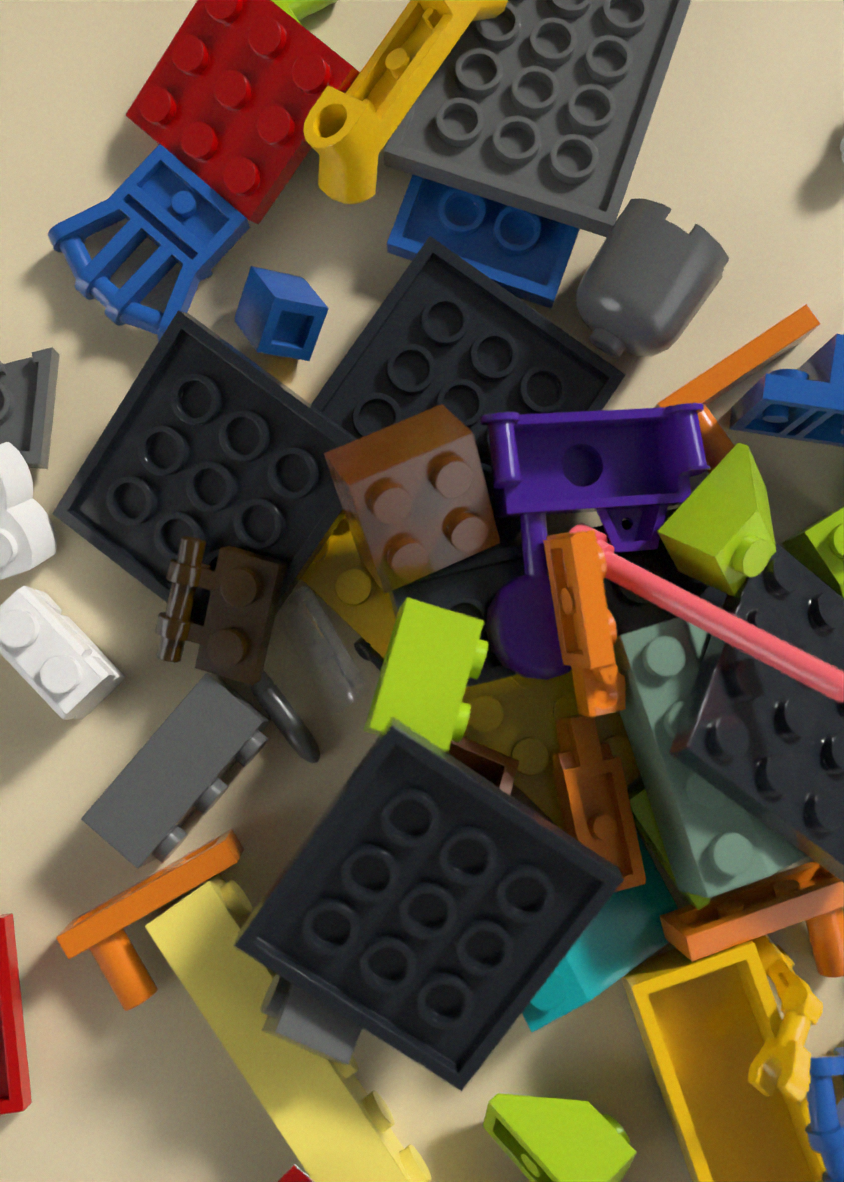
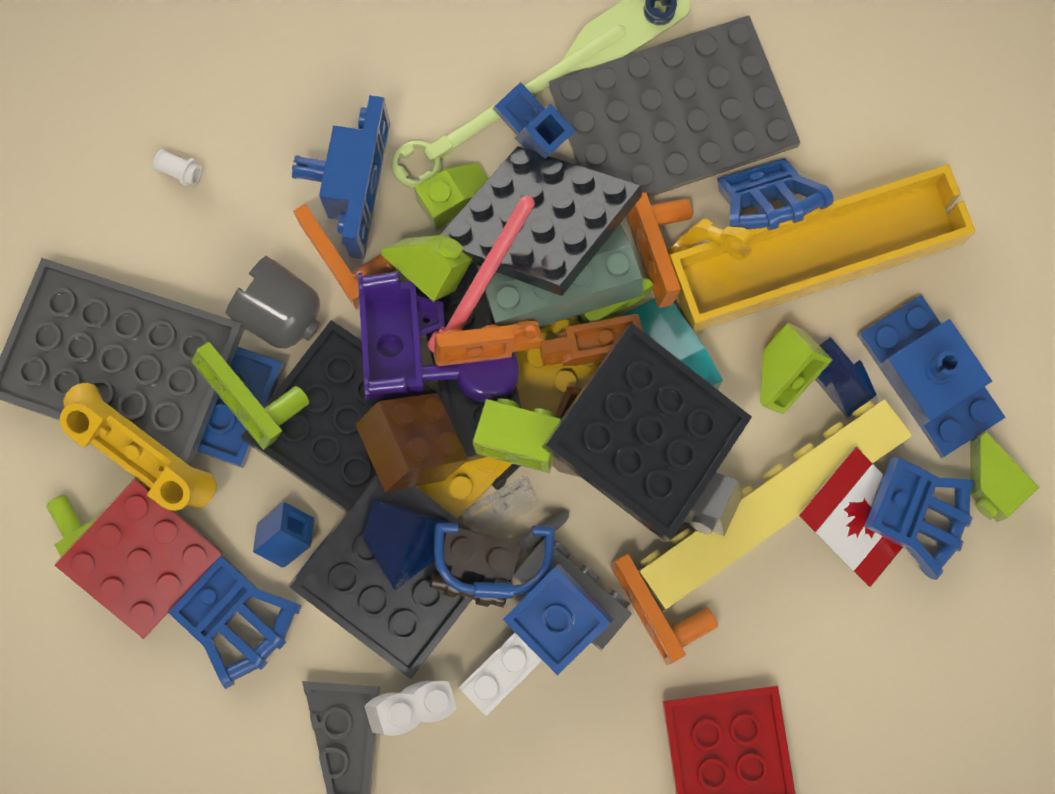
camera: 90 degrees left, 5 degrees down
none -> lime piece [191,341,309,450]
none -> clear blue slope [363,499,448,591]
none -> blue piece [434,523,555,599]
none -> blue plate [503,564,614,676]

